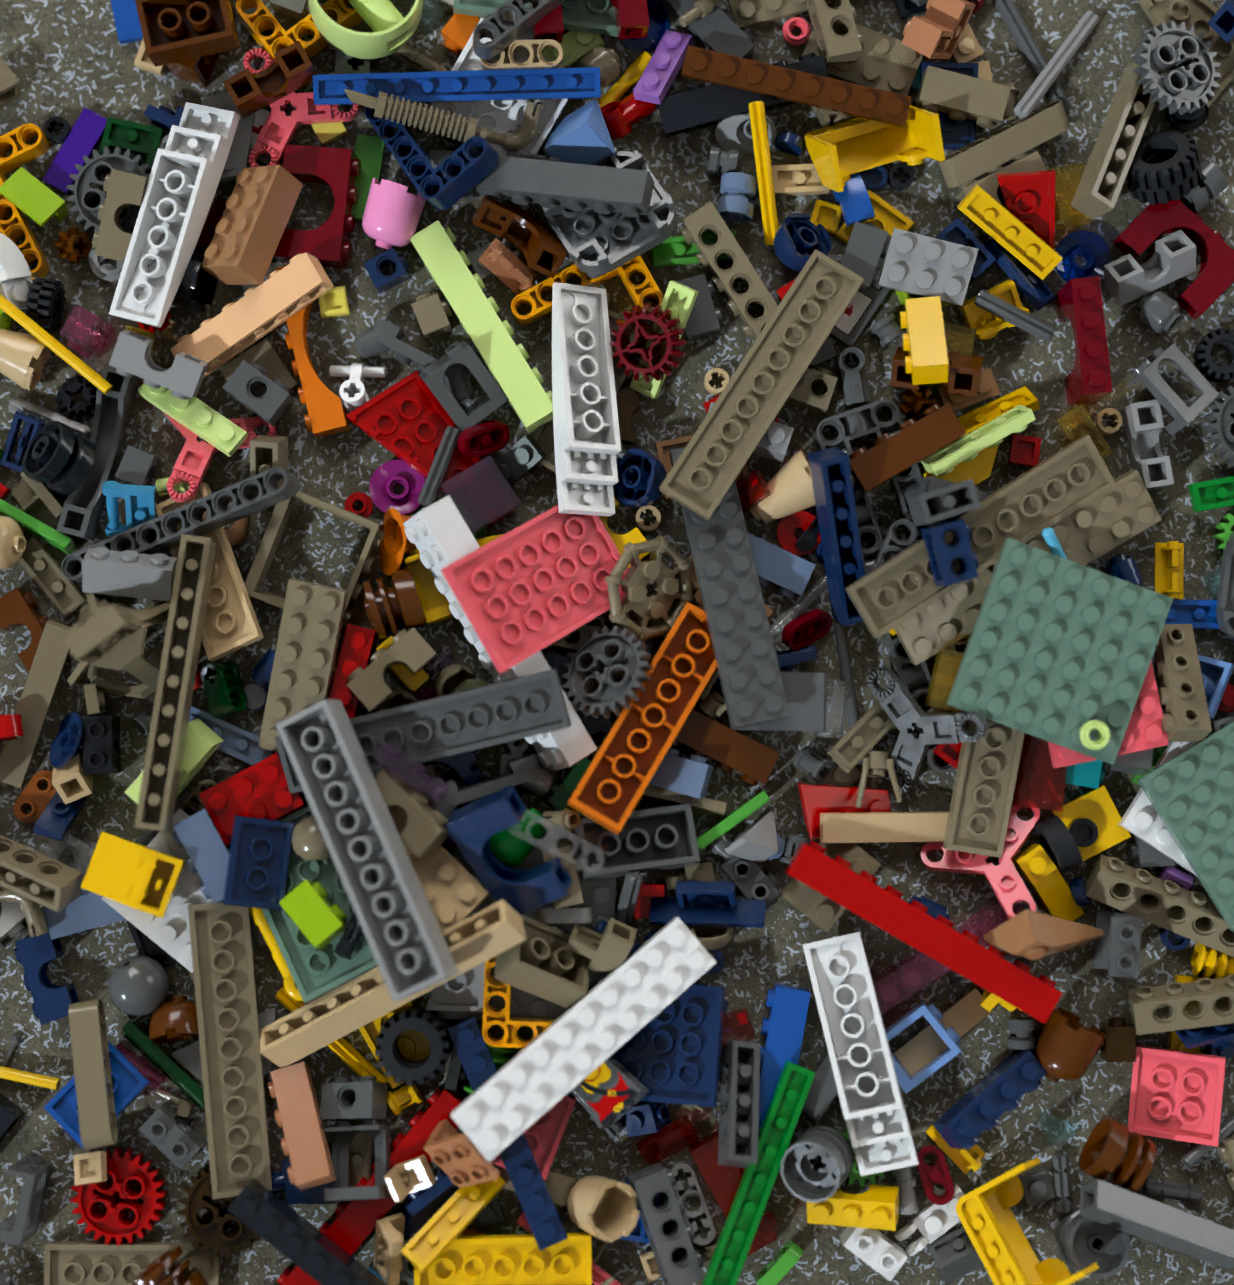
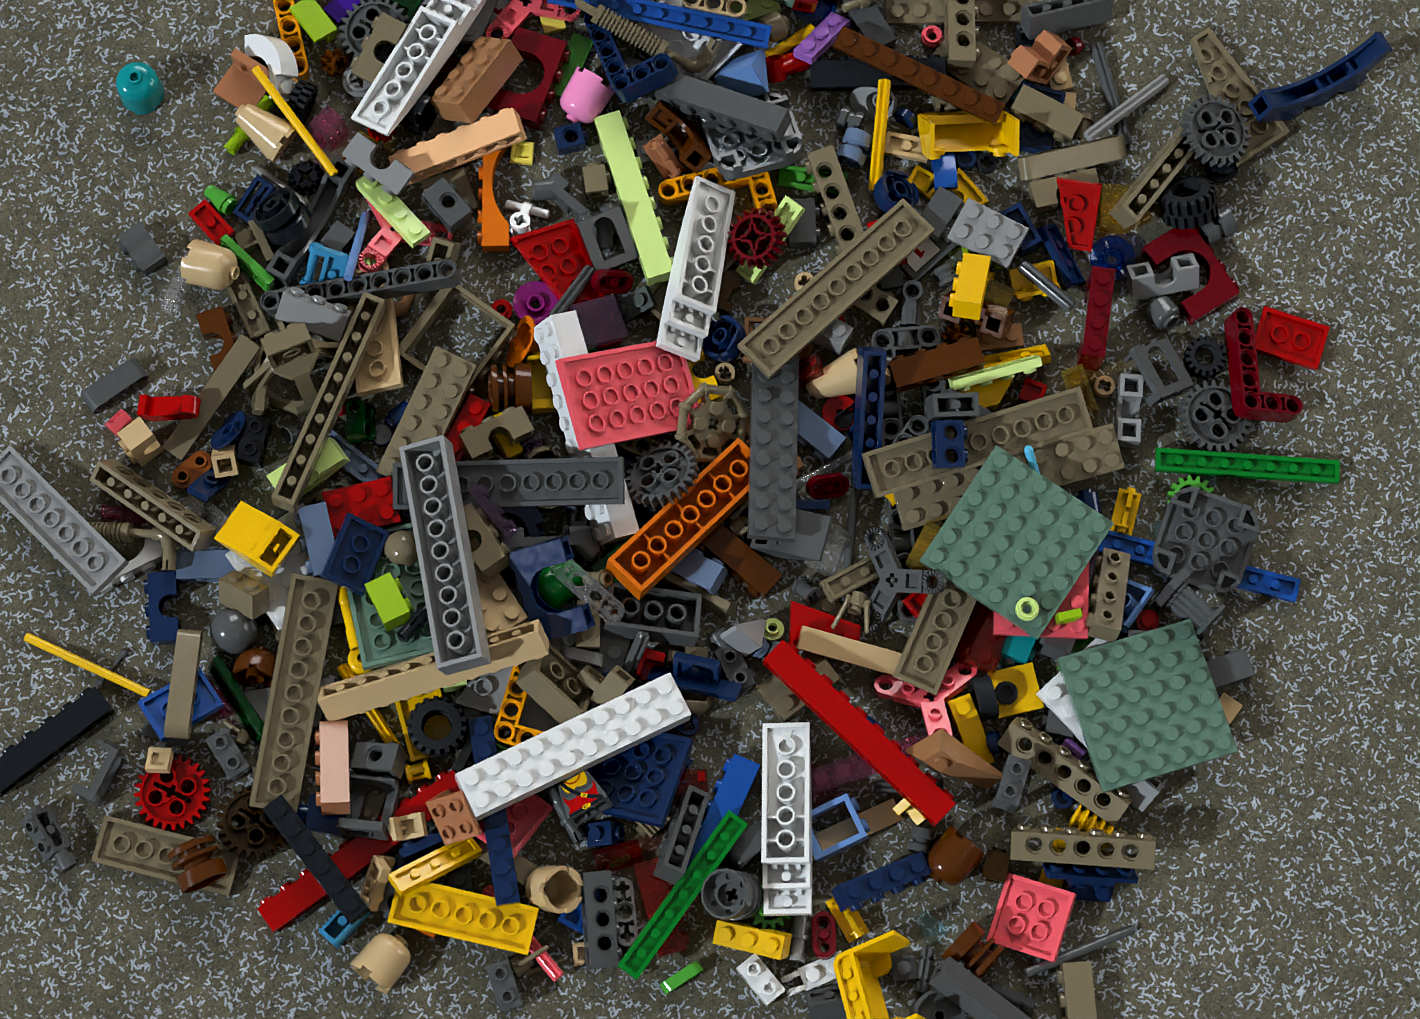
camera: 10 degrees right, 10 degrees down
bright green tile [696,790,770,850] -> none
yellow plate [957,184,1063,280] -> none
none -> dark tan brick [218,570,269,620]
none -> medium blue bar [343,211,370,281]
none -> yellowish green plate [764,618,784,641]
none -> lime tile [1054,608,1082,625]

